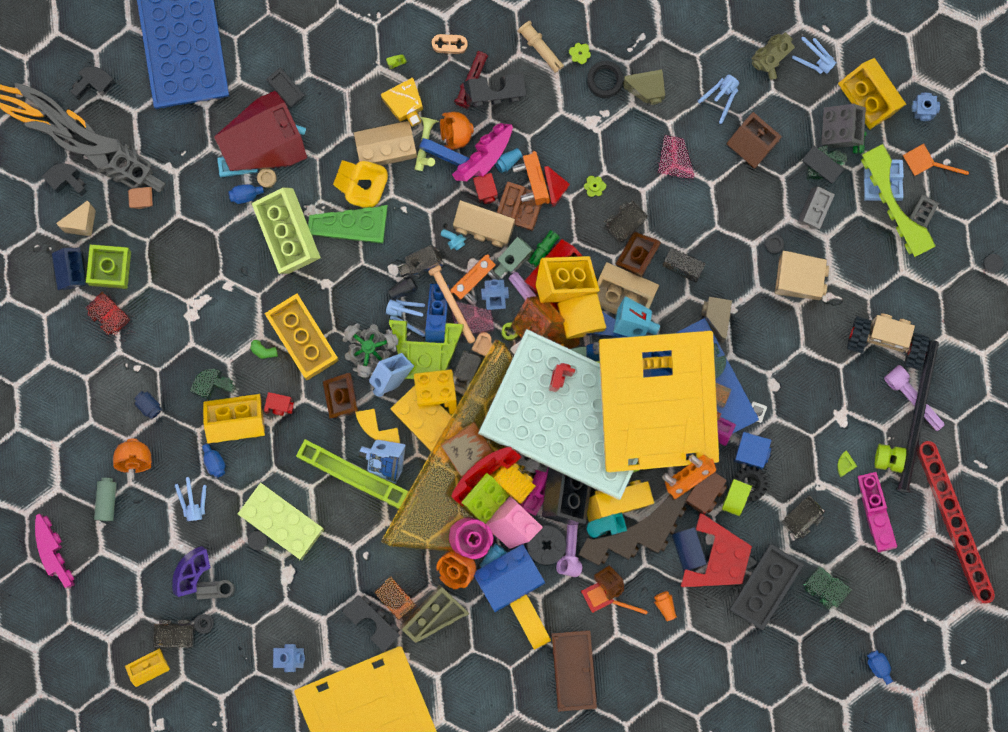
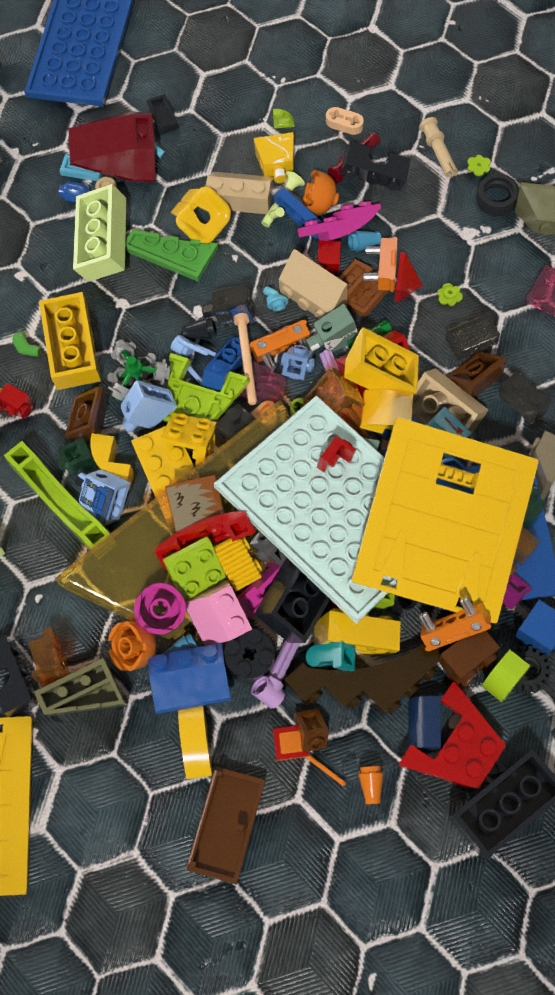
camera: 25 degrees right, 15 degrees down
none -> clear green brick [57,438,96,475]

